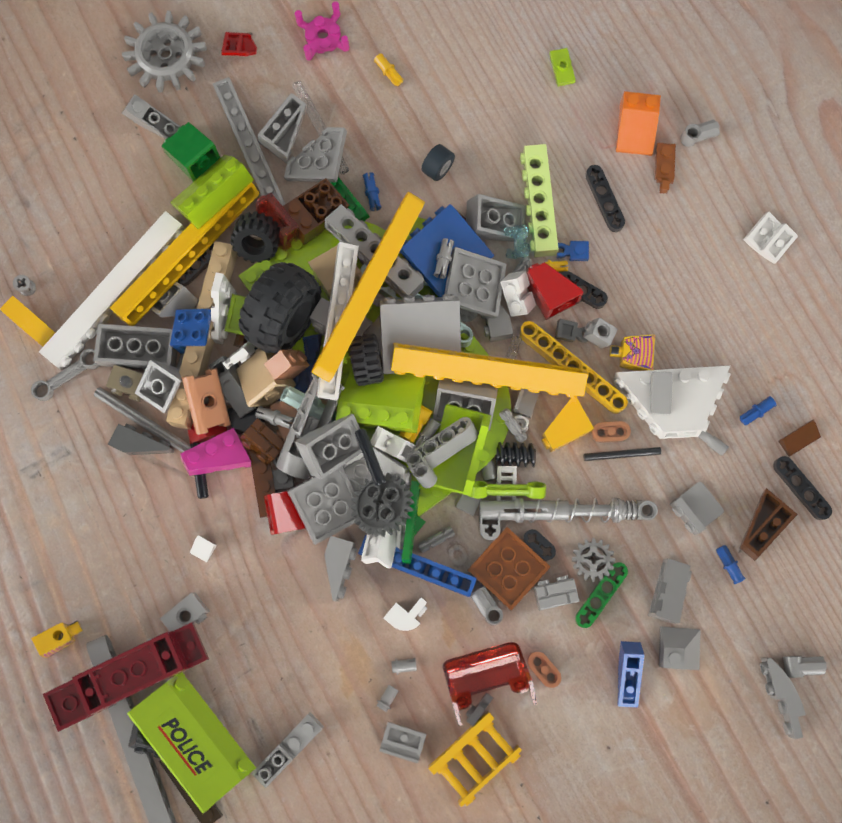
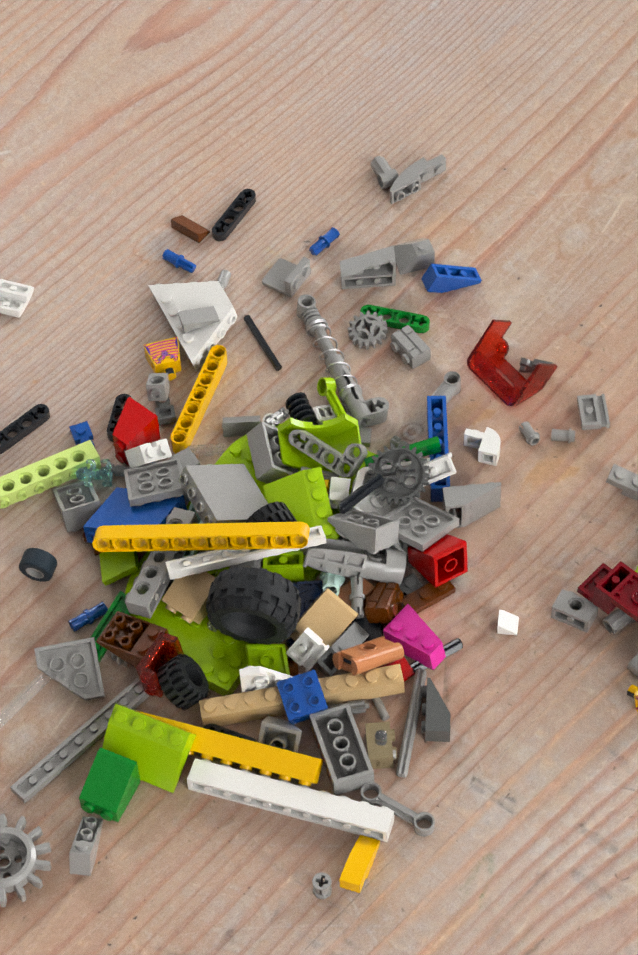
camera: 110 degrees left, 25 degrees down
light grey slope [135,360,182,413] -> none
light grey wedge [258,93,306,164] -> none
nougat brick [264,350,309,380] -> none
yellow brick [390,343,588,398] -> none
yellow fence [428,711,522,807] -> none
light grey pin [434,238,454,279] -> none
dark orange plate [467,527,551,611] -> none
black beam [523,529,556,561] -> none
nougat plate [527,652,561,688] -> none
yellow slope [541,398,594,452] -> none
yellow pin [545,260,568,272] -> none
nougat plate [591,421,631,443] -> none
reddish brown wedge [739,488,798,561] -> none

